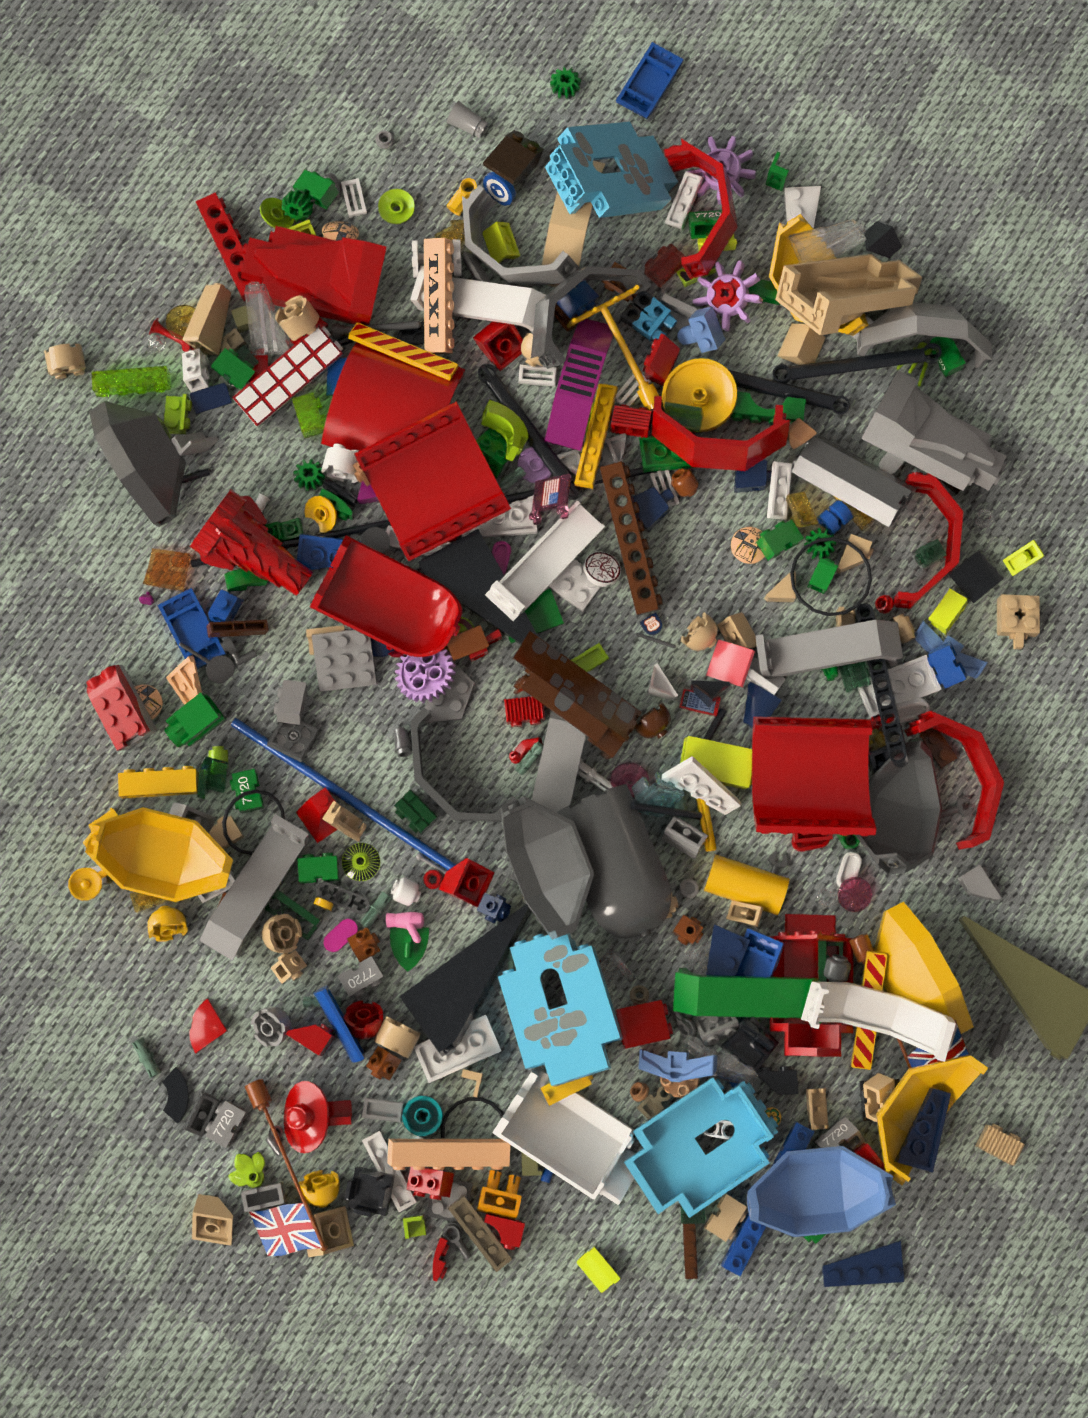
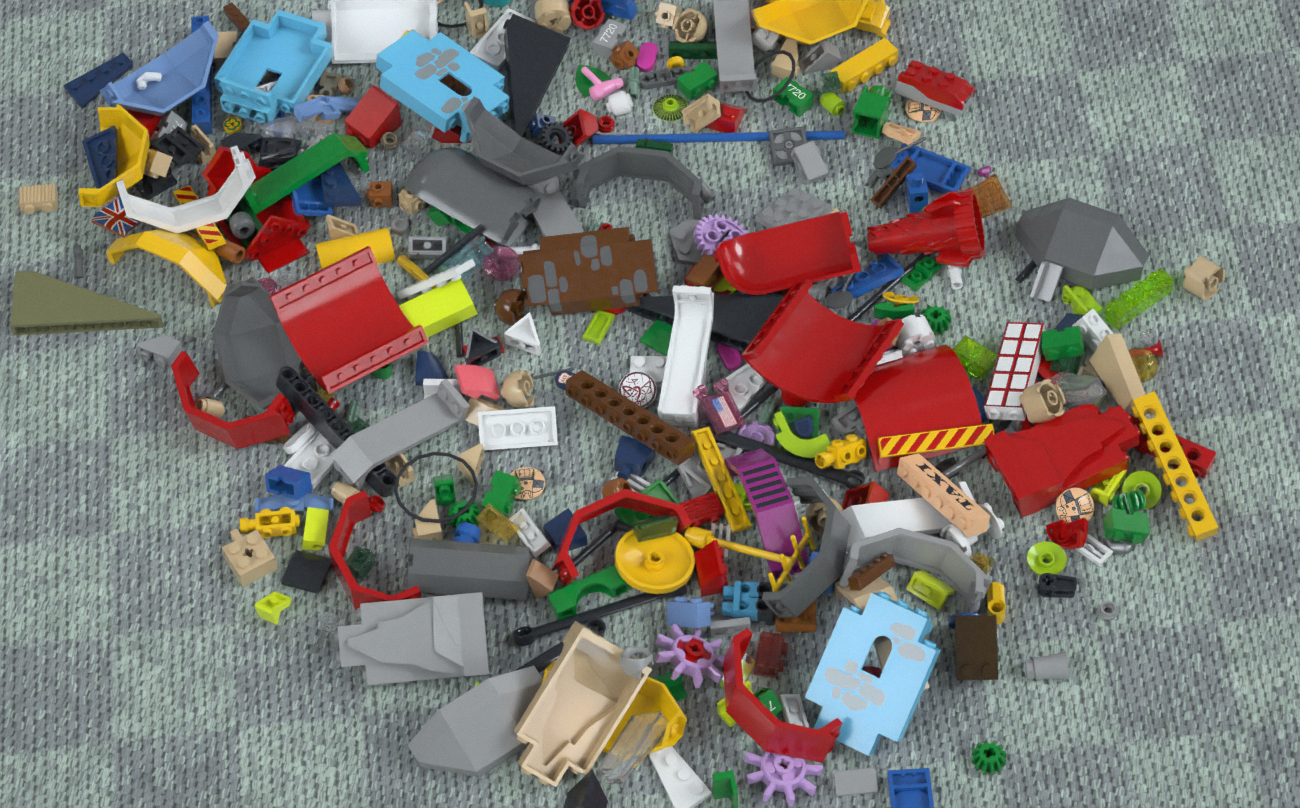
camera: 150 degrees right, 25 degrees down
none -> white arm [136,72,161,90]
none -> black slope [153,126,205,167]
none -> tan brick [195,398,225,419]
none -> yellow brick [239,507,300,538]
none -> sand green axle [346,400,361,428]
none -> white plate [478,406,558,450]
none -> black tyre [538,121,573,156]
none -> light grey piece [620,647,654,680]
none -> dark blue tile [792,416,814,438]
none -> yellow brick [815,434,867,469]
none -> light grey slope [834,767,878,797]
none -> reddish brown piece [848,552,895,590]
none -> black piece [1037,573,1077,598]
none -> red brick [1046,517,1088,549]
none -> yellow brick [1131,391,1218,541]

